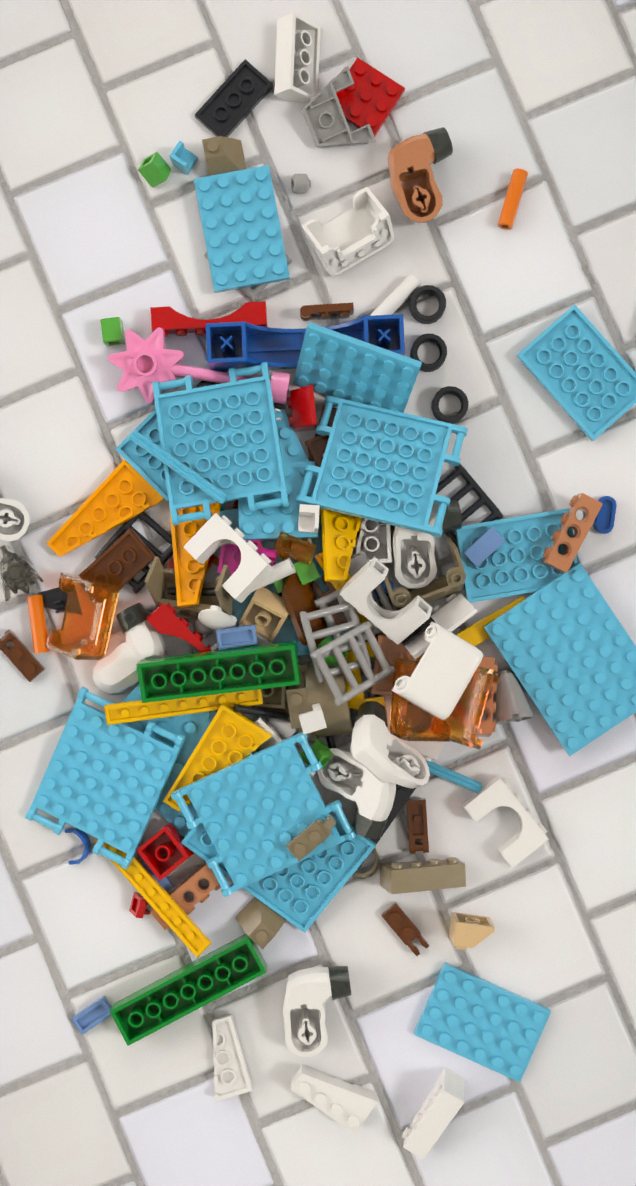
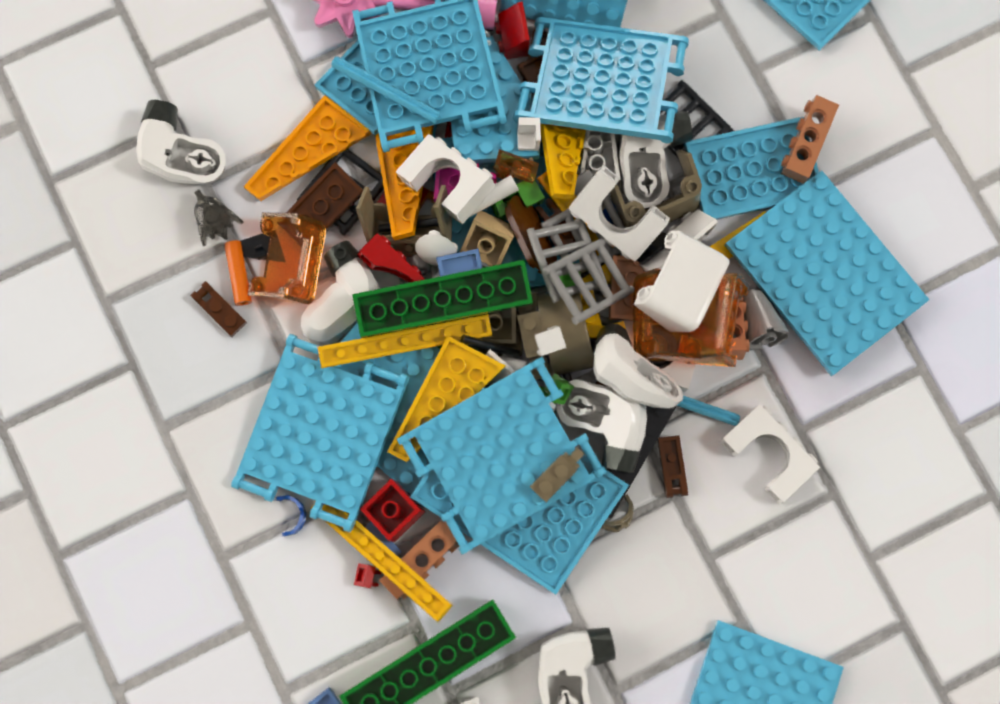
camera: 15 degrees left, 10 degrees down
dark tan slope [235,897,286,950] -> none
dark tan wedge [379,857,466,894] -> none
reddish brown hinge [381,902,430,956] -> none
black tyre [431,386,469,424] -> none
tan slope [448,912,495,950] -> none
medium blue tile [463,527,505,567] -> none
blue tile [593,496,616,534] -> none

